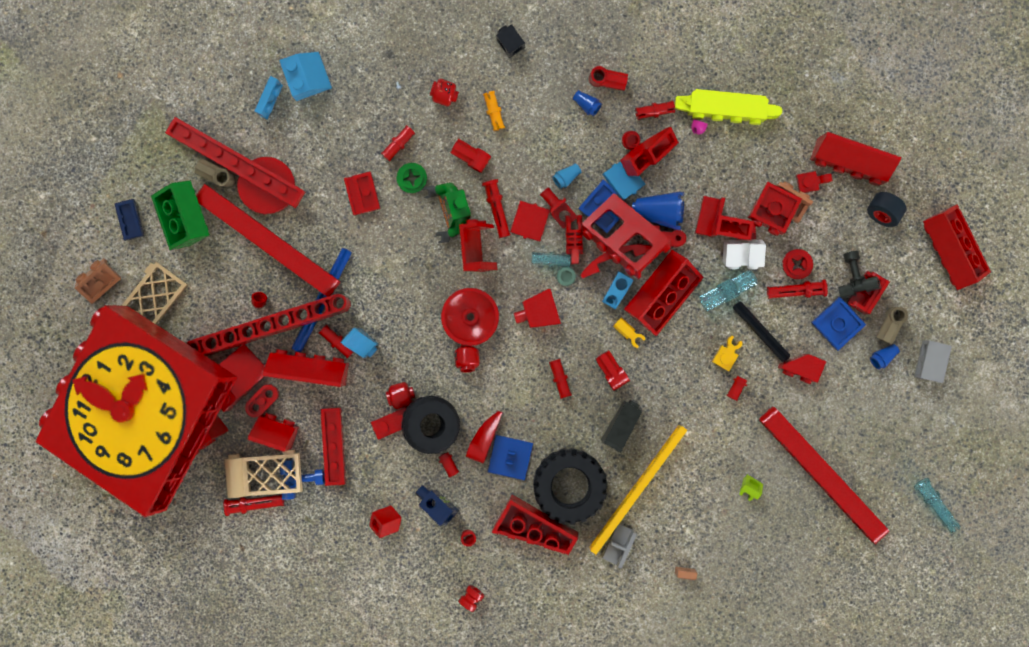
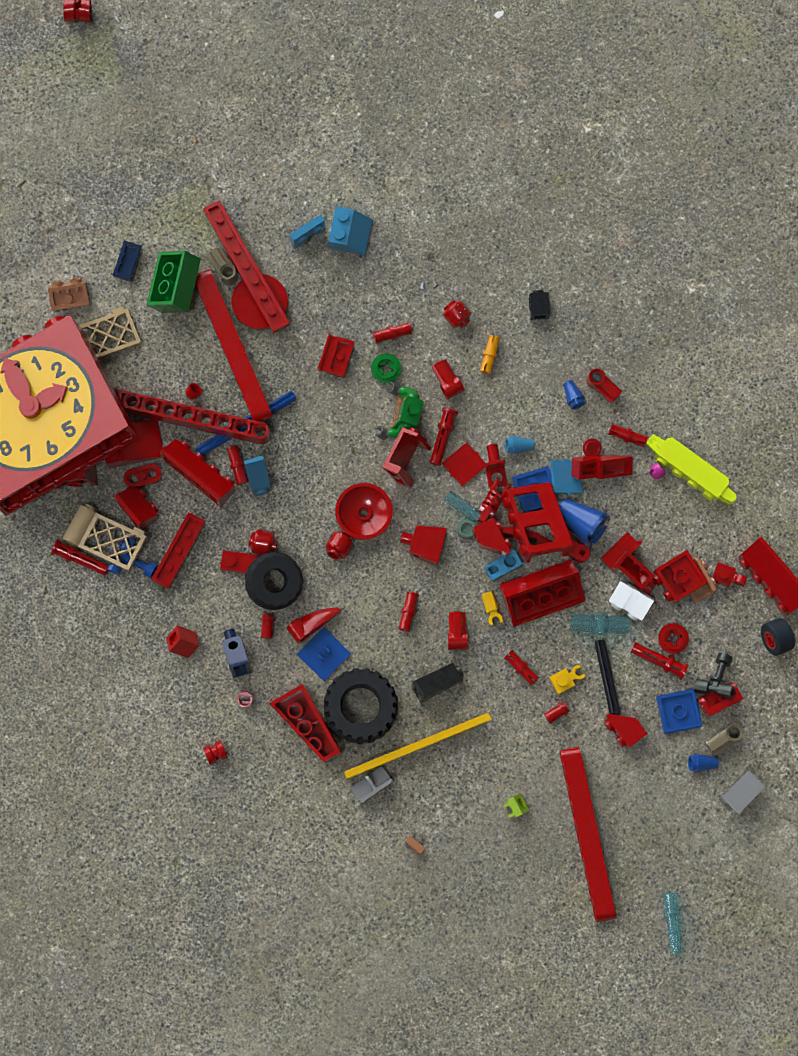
camera: 30 degrees right, 10 degrees down
none -> red slope [472,518,512,557]
none -> red pin [504,650,540,686]

